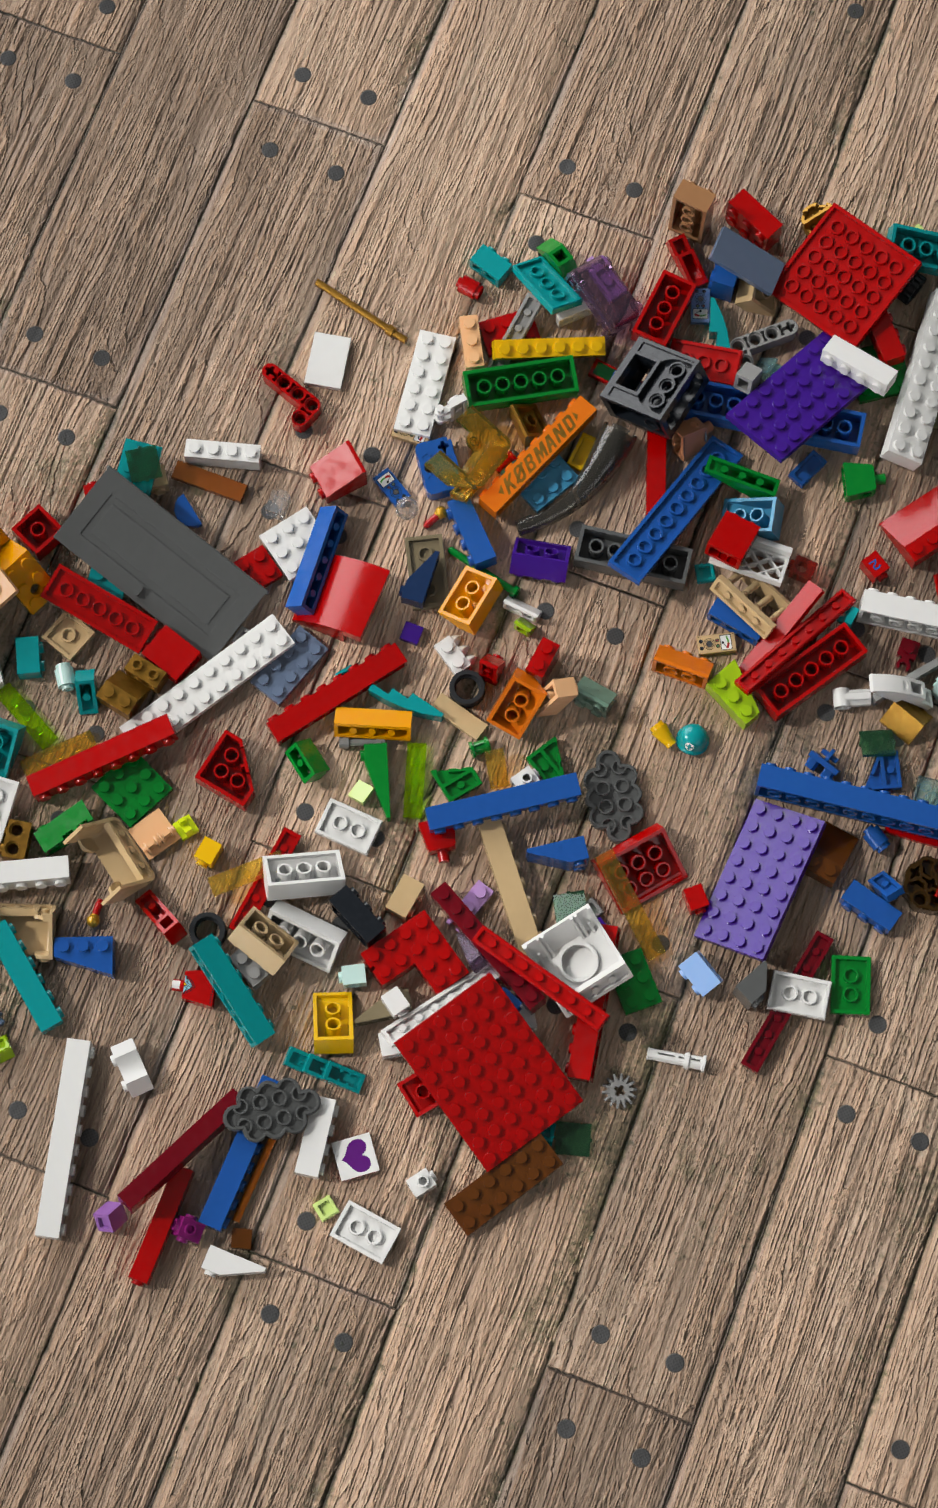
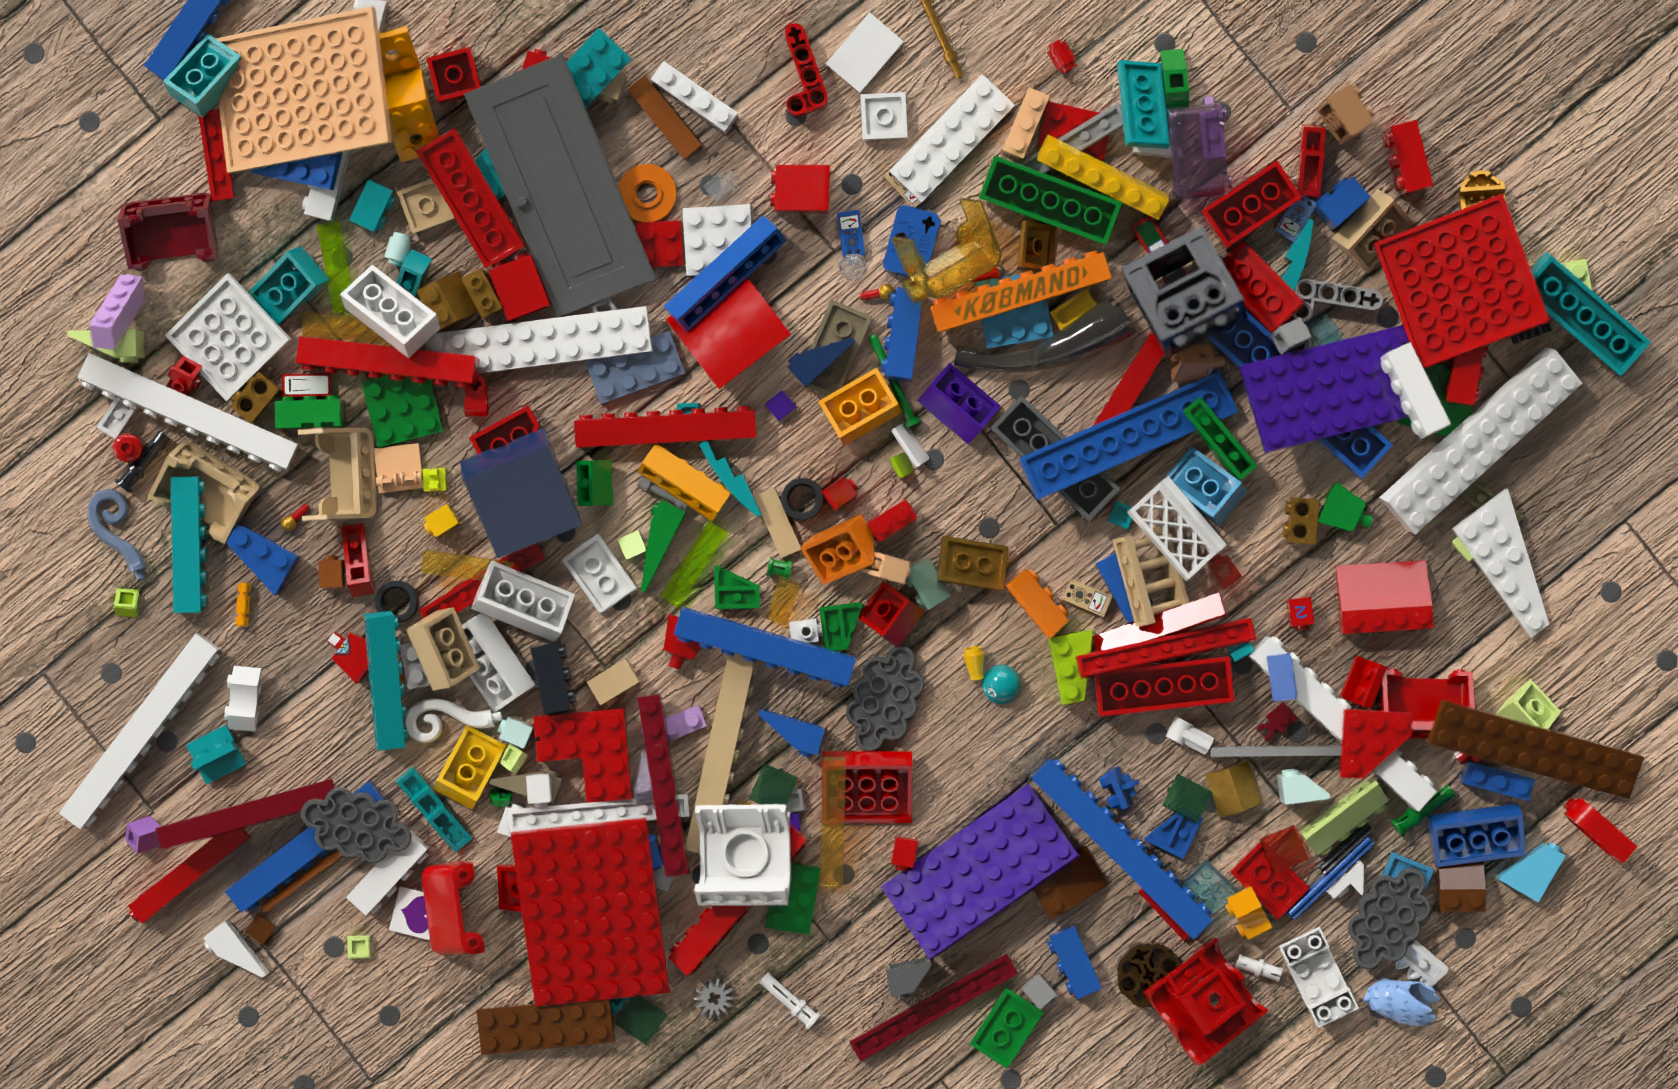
camera: 30 degrees right, 15 degrees up
clear green piece [125,445,163,484] -> none
magenta brick [171,1213,206,1244] -> none
blue tile [174,493,203,528] -> none
white plate [330,1200,401,1265] -> none
white brick [406,1168,438,1199] -> none
white plate [434,635,476,675] -> none
white plate [435,393,467,425] -> none
teal brick [470,244,512,288] -> none
red tile [471,925,610,1032] -> none
light blue brick [678,950,724,997] -> none
red brick [704,511,760,570] -> none
sand blue tile [708,226,785,296] -> none
white tile [766,970,832,1021] -> none
blue tile [788,450,827,489] -> none
blue brick [863,825,891,854] -> none
blue slope [867,870,905,903] -> none
white slope [869,674,933,710] -> none
none -> teal bracket [187,725,246,784]
none -> light orange axle [235,582,251,627]
none -> white slope [281,373,330,397]
none -> dark orange brick [318,556,345,588]
none -> white brick [340,265,440,358]
none -> white plant [404,698,503,743]
none -> red windscreen [421,860,485,955]
none -> dark blue tile [460,428,582,559]
none -> red piece [464,374,489,417]
none -> green tile [489,787,512,807]
none -> yellowish green plate [498,743,528,774]
none -> orange piece [618,164,676,222]
none -> red slope [858,581,925,647]
none -> white plate [860,92,908,140]
none -> pearl gold plate [937,536,1009,592]
none -> light grey brick [1021,973,1057,1010]
none -> slope [1267,653,1297,701]
none -> pearl gold brick [1283,497,1320,545]

